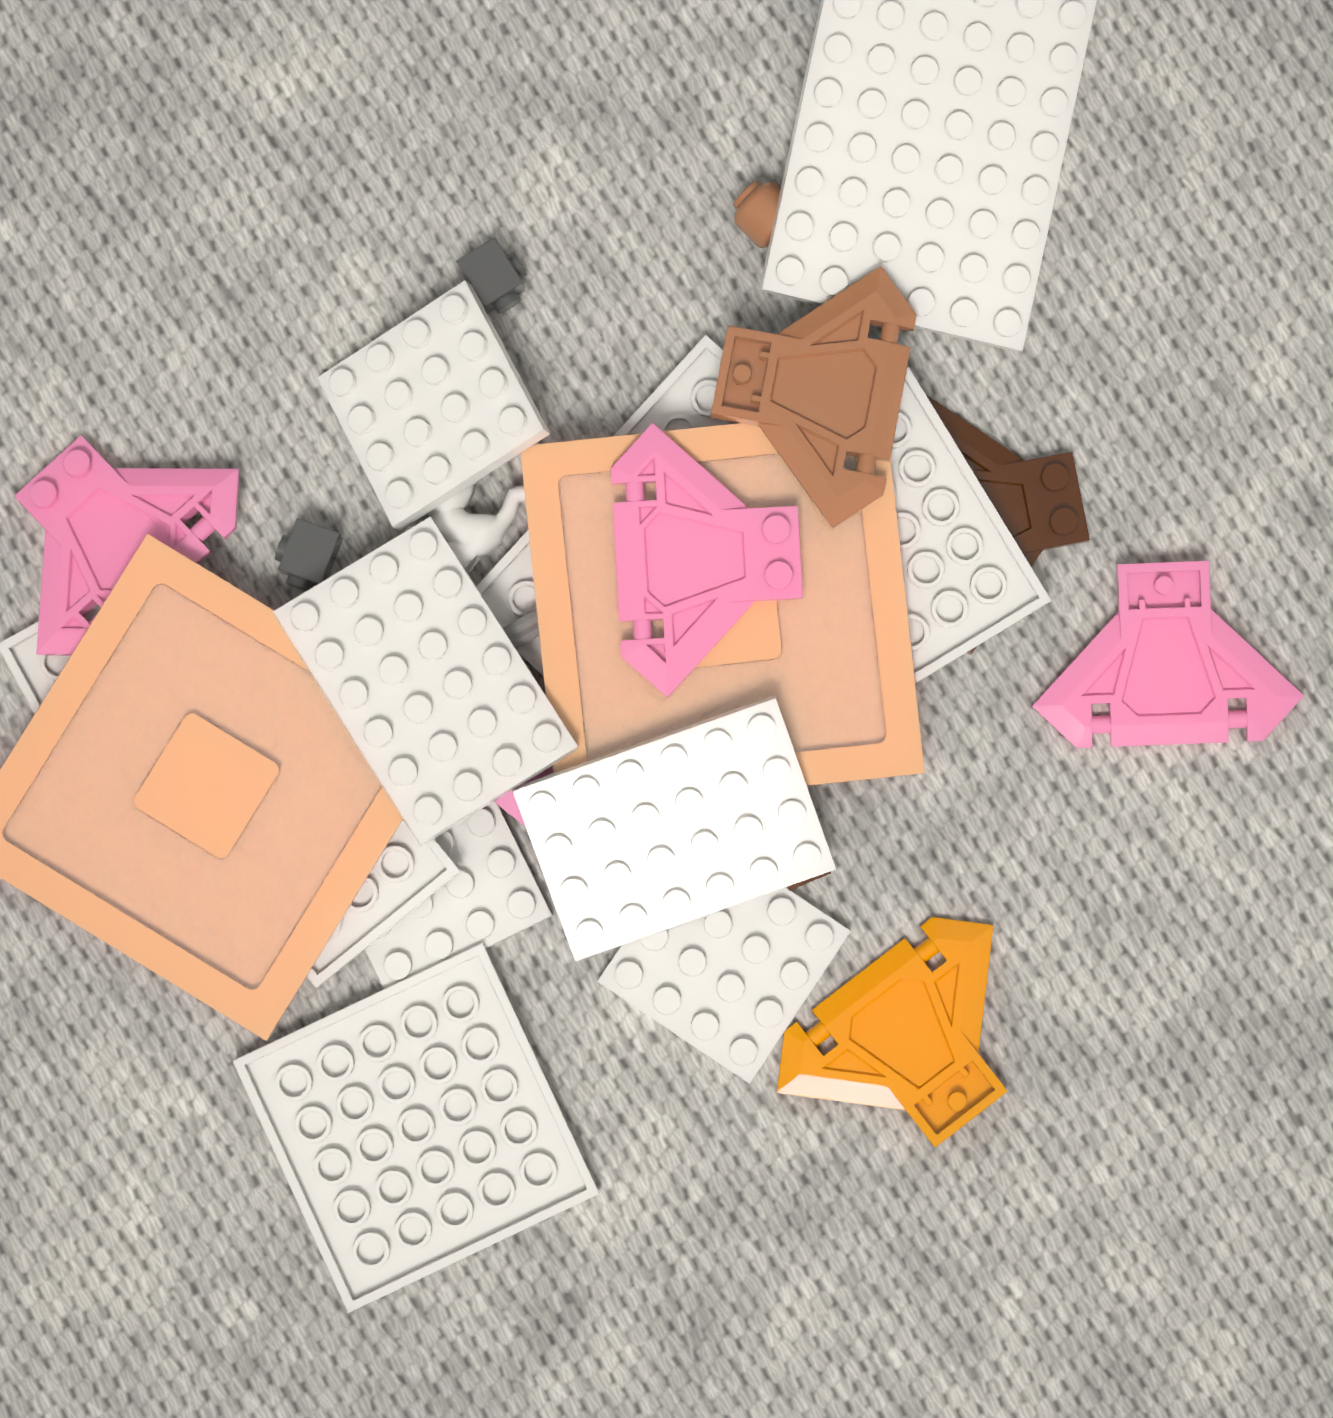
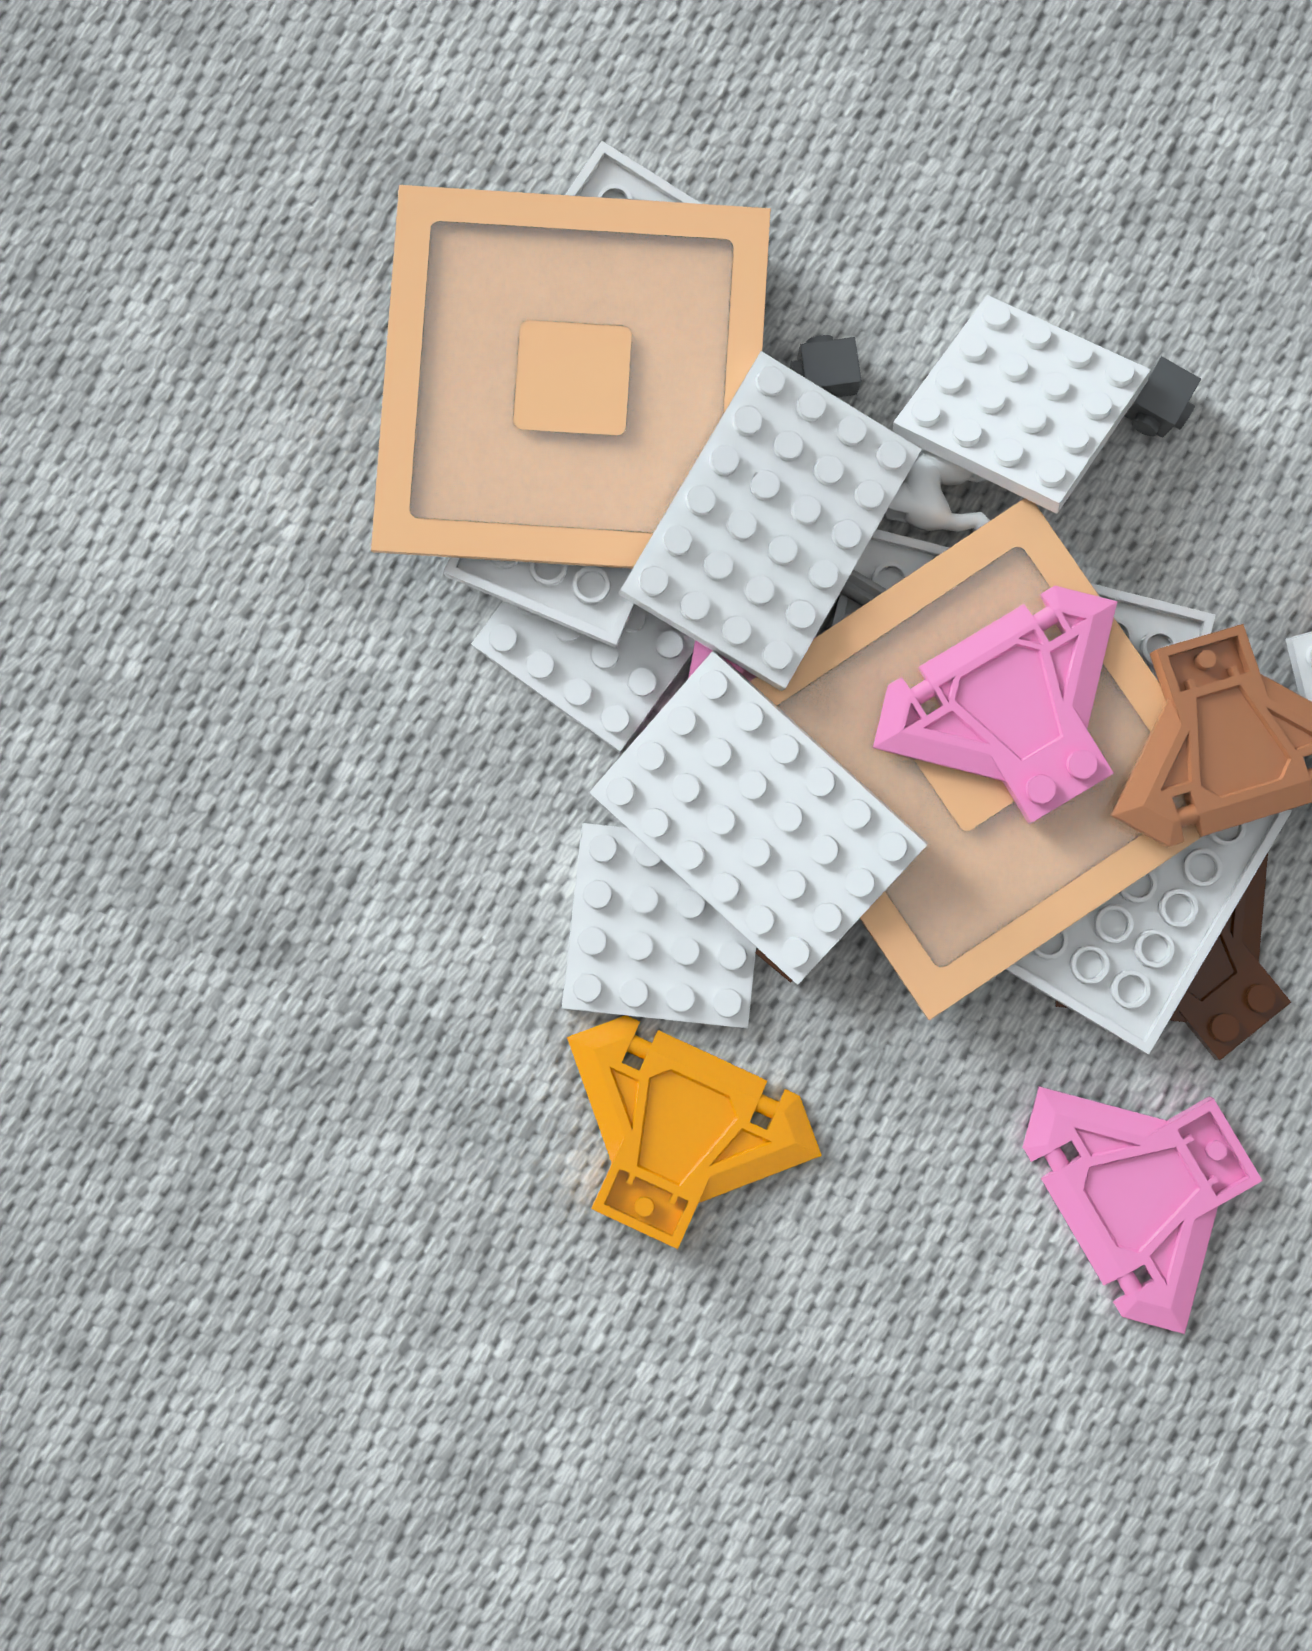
camera: 55 degrees right, 0 degrees up
bright pink plate [14,435,240,656] -> none
white plate [233,943,600,1313] -> none

